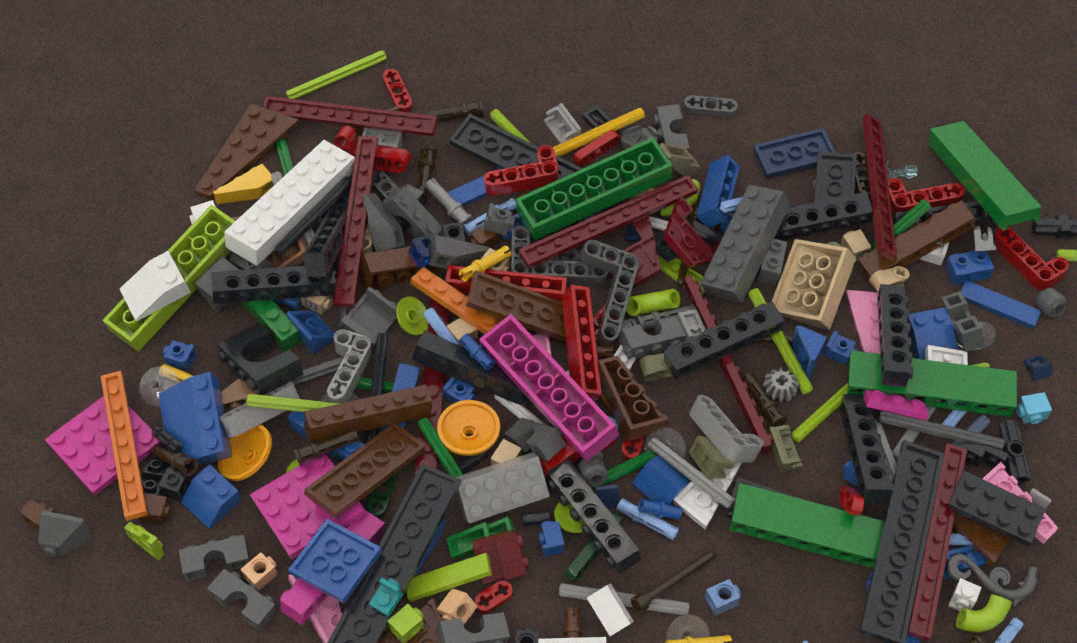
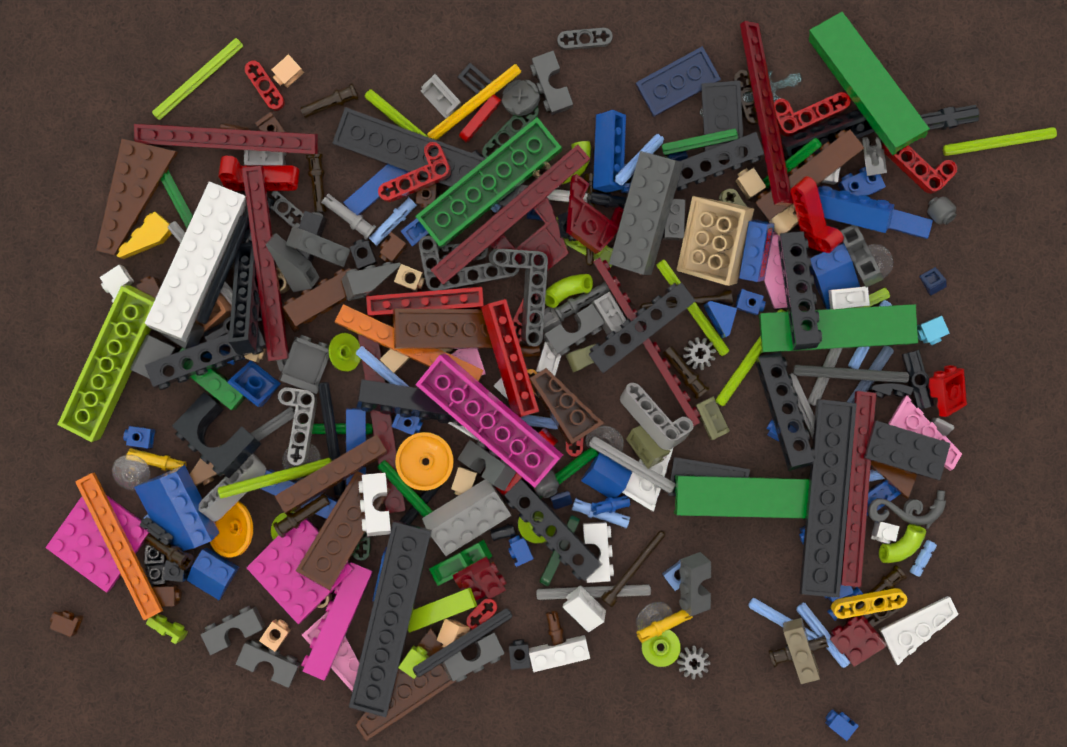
camera: 10 degrees left, 30 degrees up
dark grey slope [38,510,93,556] -> none
white slope [120,251,191,322] -> none
blue plate [288,519,382,603] -> none
teal bracket [369,577,403,617] -> none
clear blue bracket [408,235,431,269] -> none
yellow pin [459,246,512,281] -> none
blue pin [459,333,496,371] -> none
dark grey brick [484,203,515,235] -> none
dark tan slope [659,143,700,178] -> none
red beam [838,485,864,516] -> none
dark pink plate [863,390,929,420] -> none
none -> light nougat brick [271,54,304,88]
none -> white arch [359,473,391,536]
none -> black axle [413,608,512,677]
none -> white arch [583,522,614,583]
none -> green axle [662,129,738,155]
none -> dark grey arch [679,552,711,616]
none -> blue brick [739,220,775,282]
none -> red beam [791,176,844,253]
none -> blue brick [818,186,894,233]
none -> red plate [929,365,967,417]

